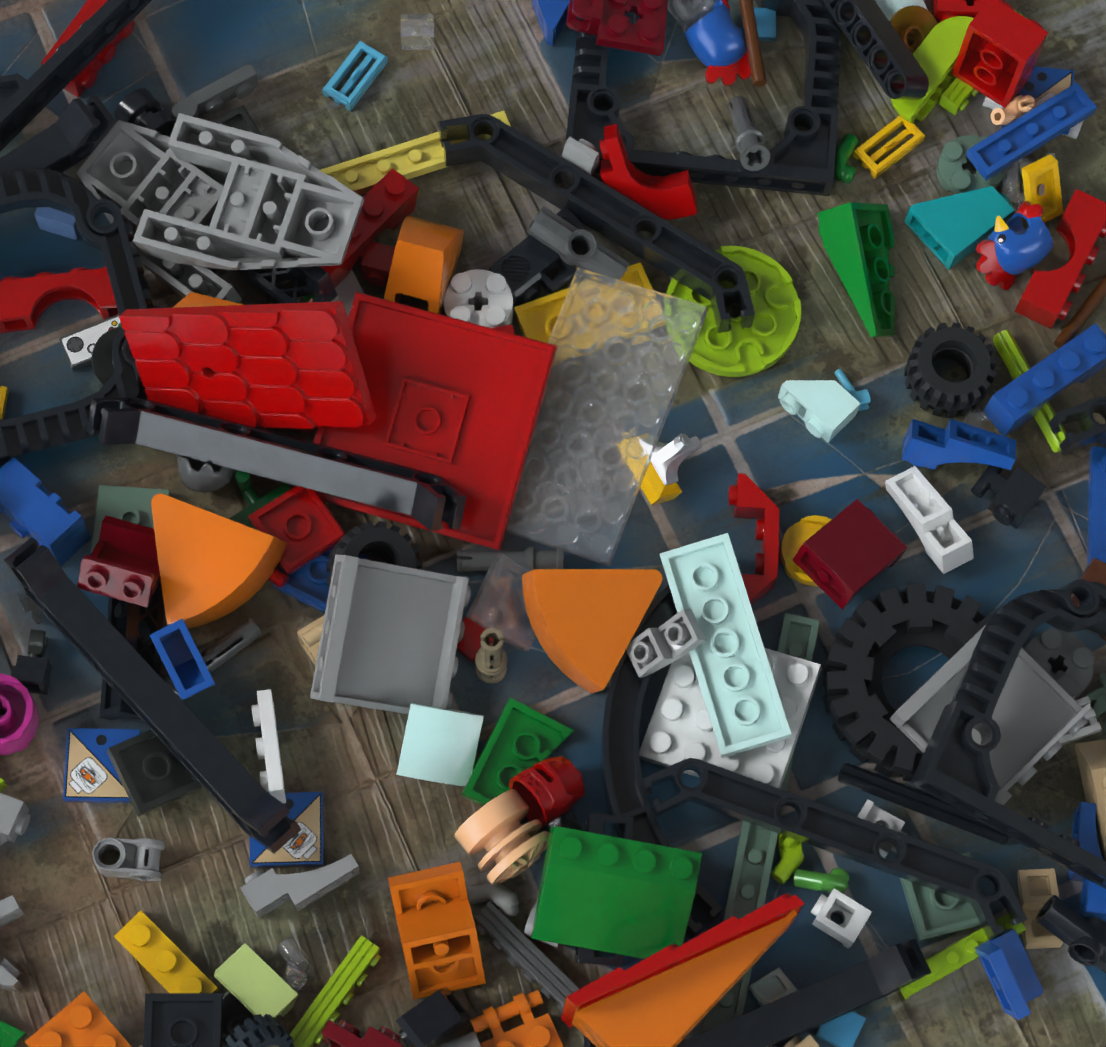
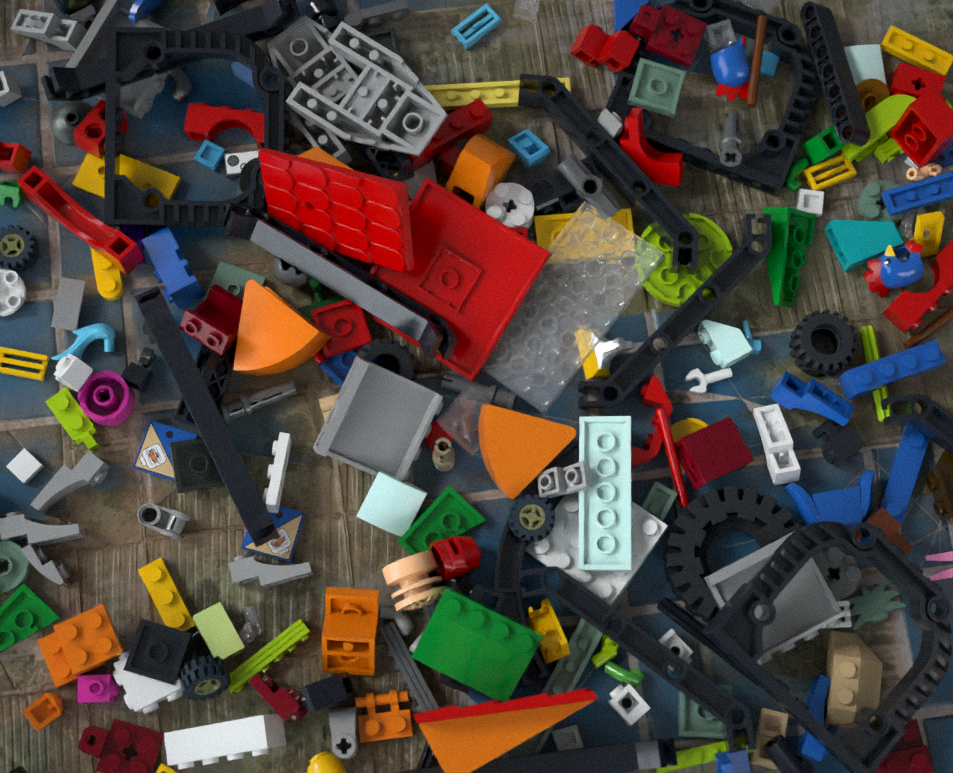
camera: 20 degrees right, 5 degrees up
blue slope [150,618,215,701] -> none
none -> dark azure tile [193,139,227,172]
none -> dark azure slope [507,129,551,172]
none -> black wheel [509,494,555,543]
none -> yellow hinge [527,599,570,664]
none -> red brick [569,23,640,72]
none -> black piece [578,214,772,408]
none -> sand green plate [627,58,686,117]
none -> red bar [655,407,690,507]
none -> white bar [685,367,732,395]
none -> blue torso [784,469,876,525]
none -> white tile [796,189,824,218]
none -> green brick [801,125,846,165]

